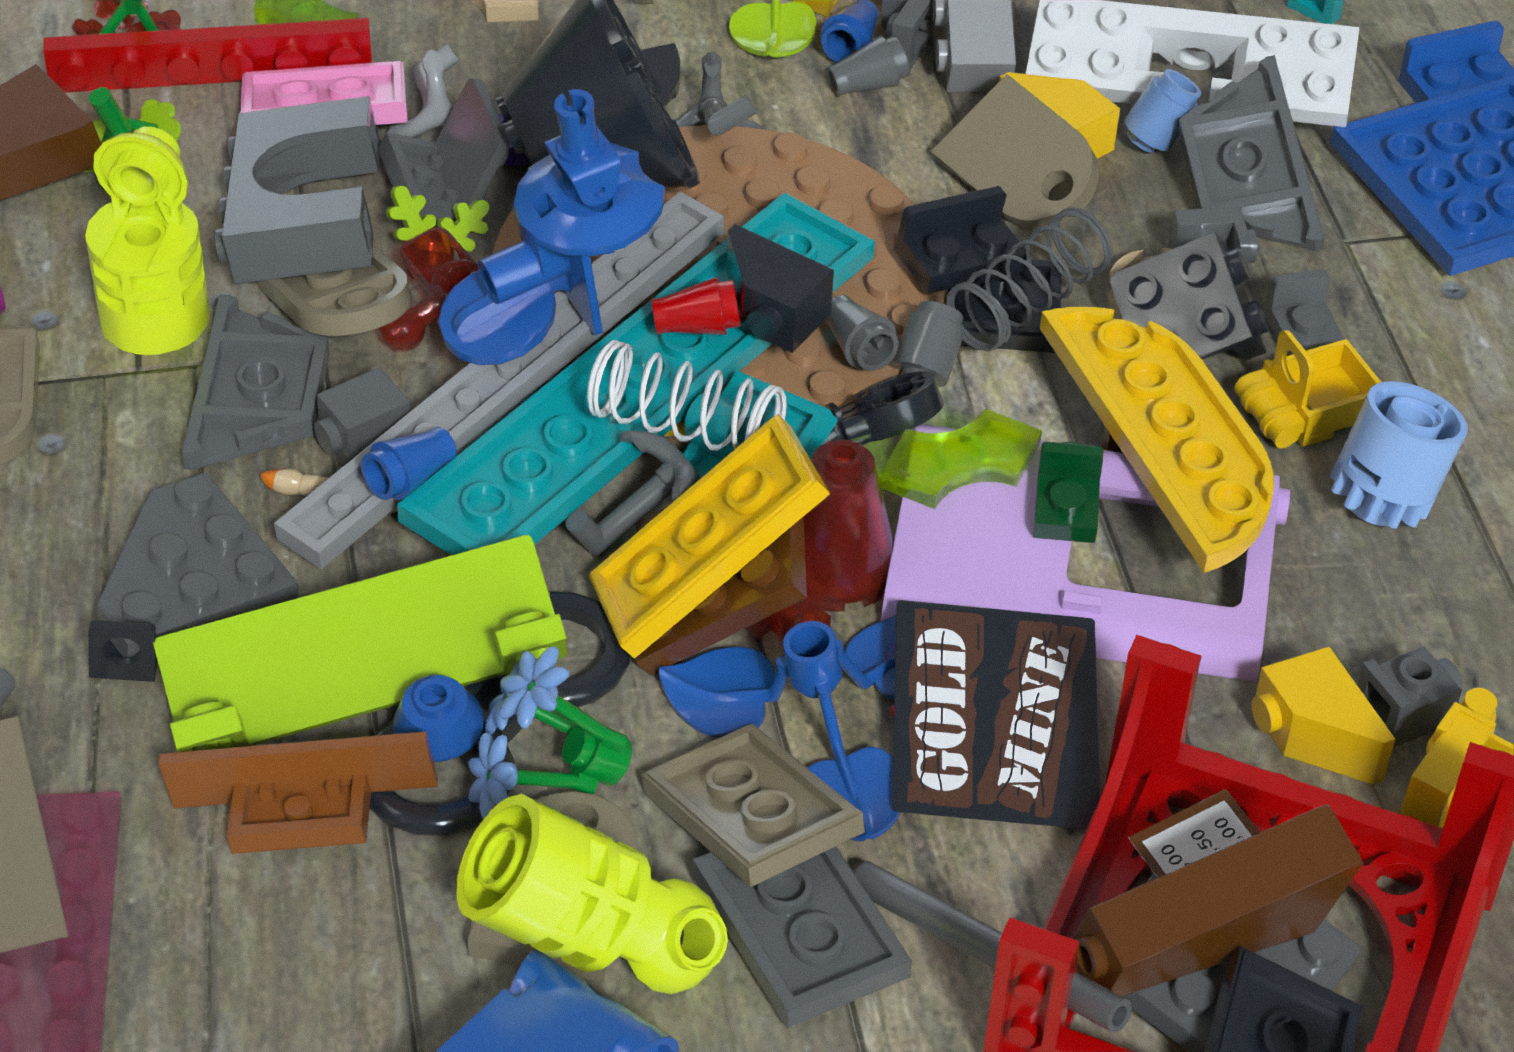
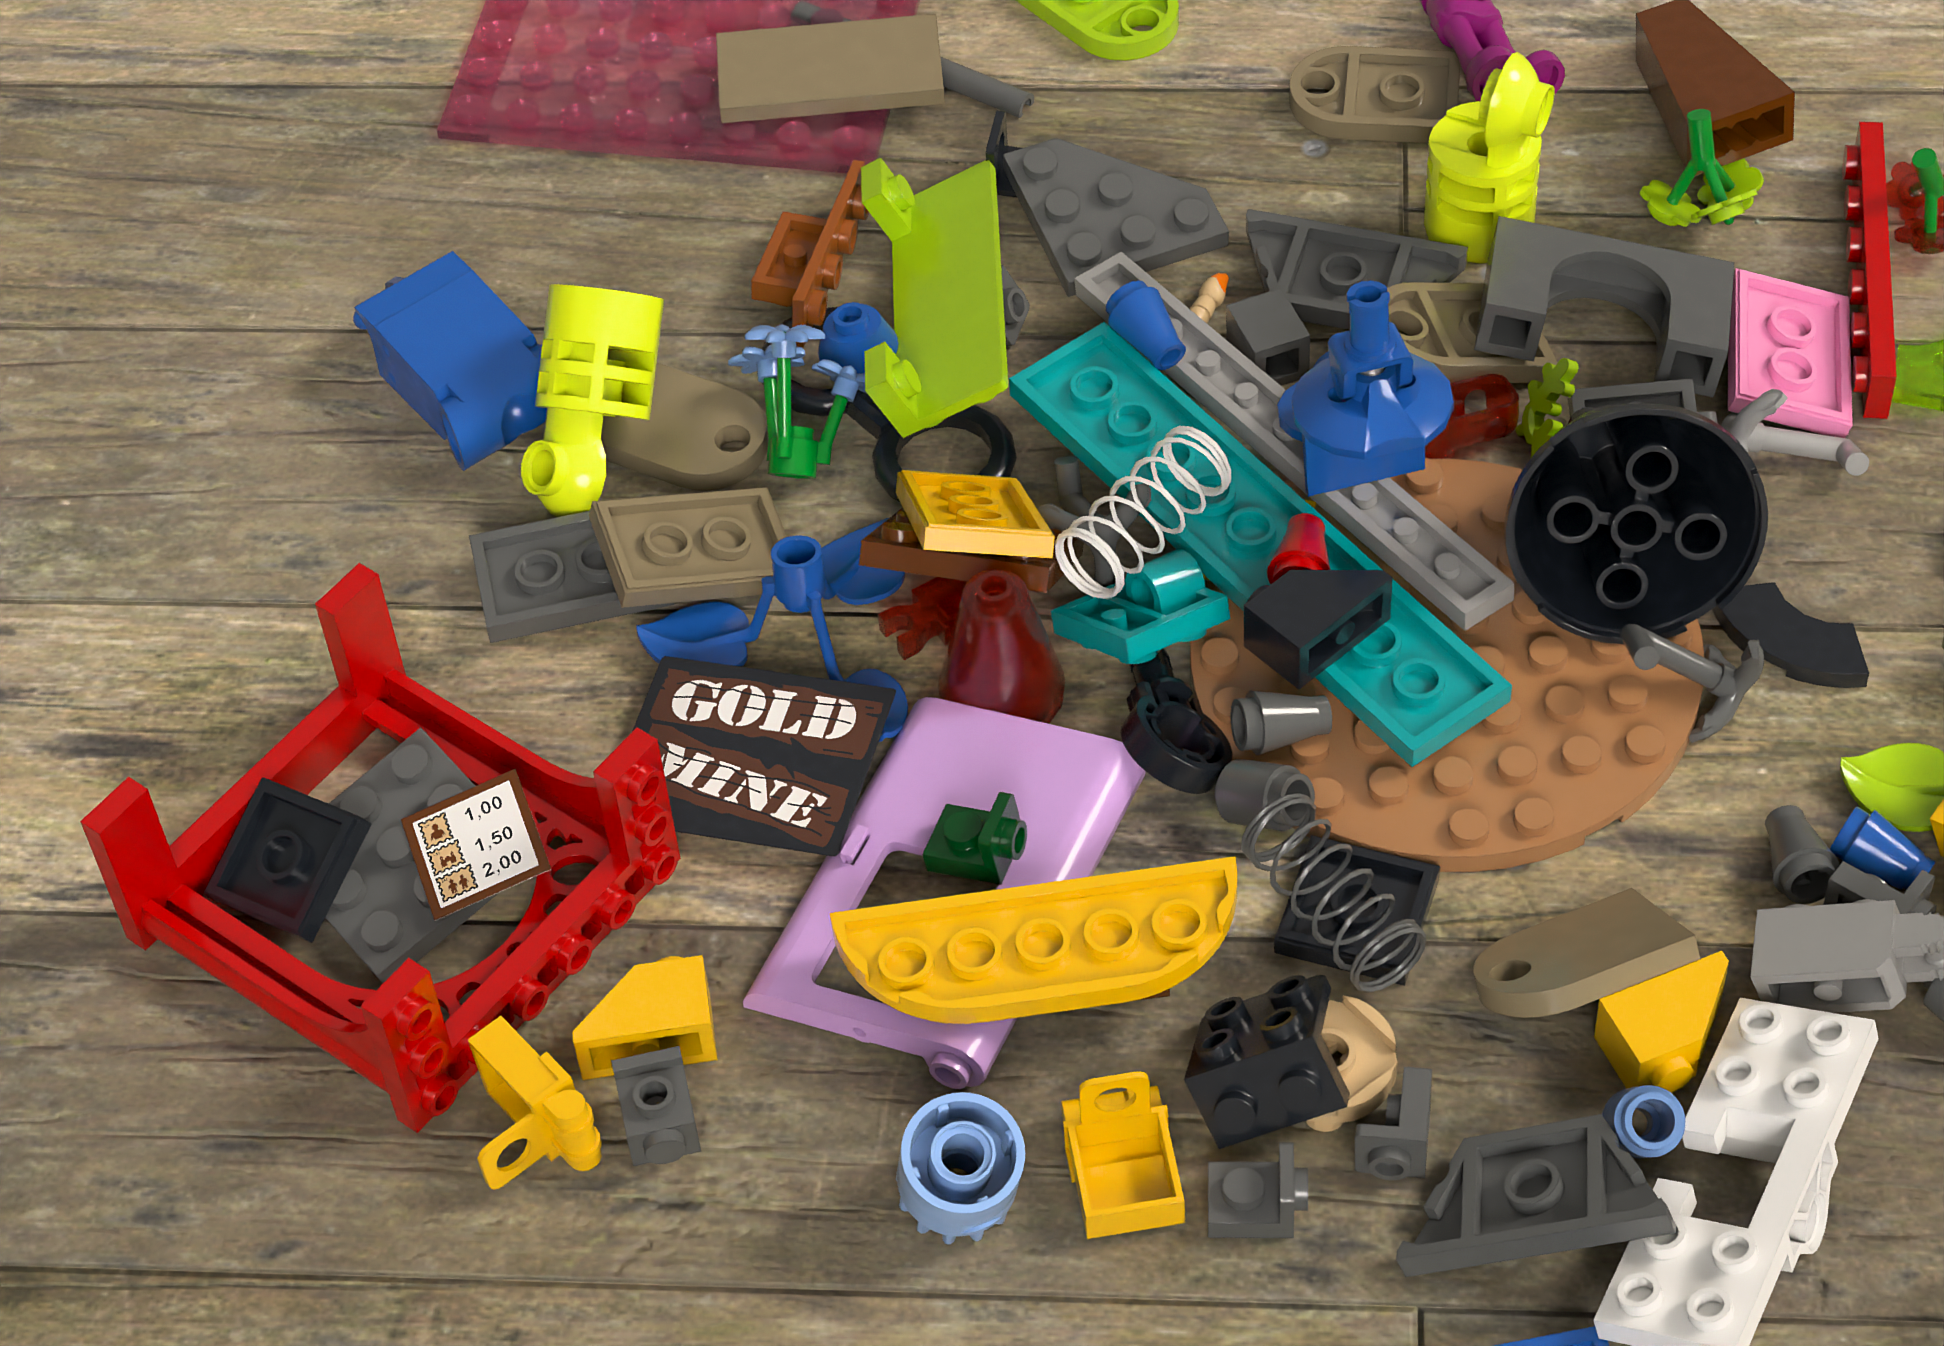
camera: 110 degrees right, 5 degrees up
dark grey piece [854,862,1132,1033] -> none
clear neon green tile [879,409,1042,509] -> none
black bracket [894,186,1027,294] -> none
reddish brown slope [1072,804,1364,996] -> none

